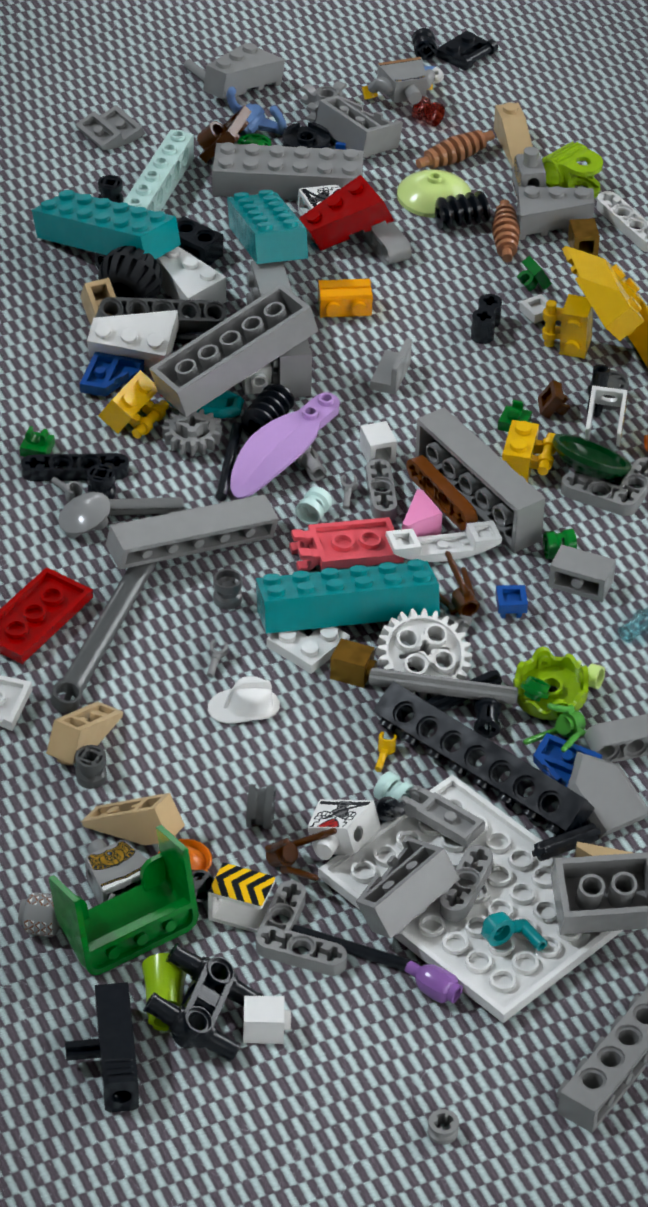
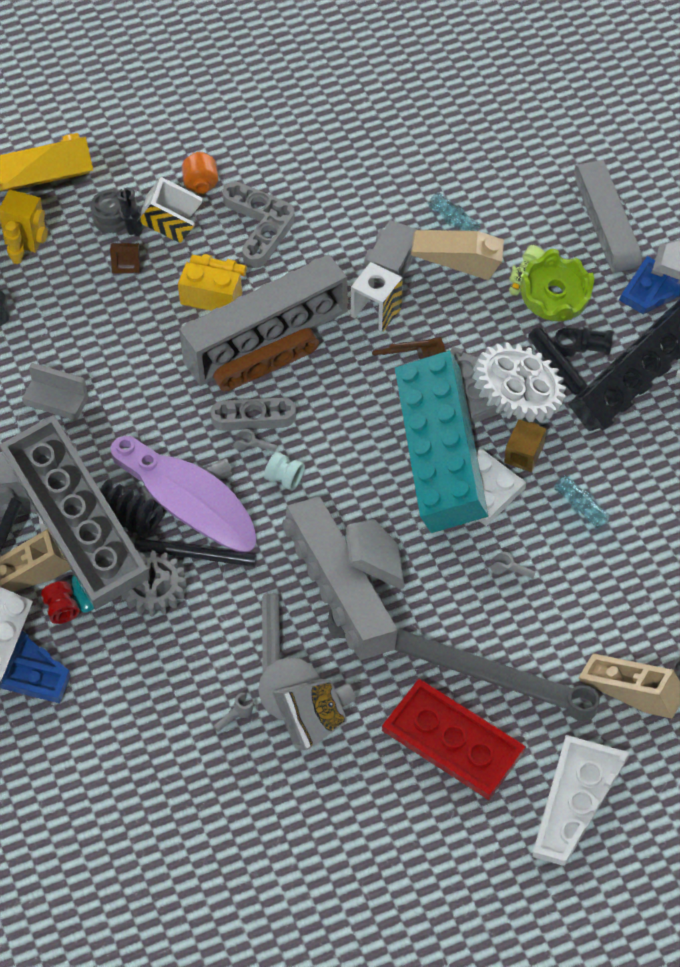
camera: 85 degrees left, 15 degrees up
green tile [19,426,55,457] -> none
black beam [21,453,129,481] -> none
black wheel [87,464,116,499] -> none
yellow brick [98,370,169,439] -> none
white piece [208,676,280,724] -> none
flat silver wheel [213,569,242,610] -> none
coral tile [289,517,404,572] -> none
white brick [360,421,397,463] -> none
light grey axle [369,668,518,705] -> none
yellow hand [375,731,397,772] -> none
white slope [385,521,502,562] -> none
bright pink slope [402,489,443,537] -> none
blue tile [495,585,528,618] -> none
green tile [497,399,532,432] -> none
green plate [521,676,550,702] -> none
bright green plant [523,703,586,752] -> none
green wheel [542,529,577,560] -> none
dark green dish [552,434,632,479] -> none
none -> light grey torso [273,679,356,750]
none -> light grey tile [346,519,405,589]
none -> white piece [351,262,403,332]
none -> tan slope [411,230,504,280]
none -> clear light blue pin [554,475,610,529]

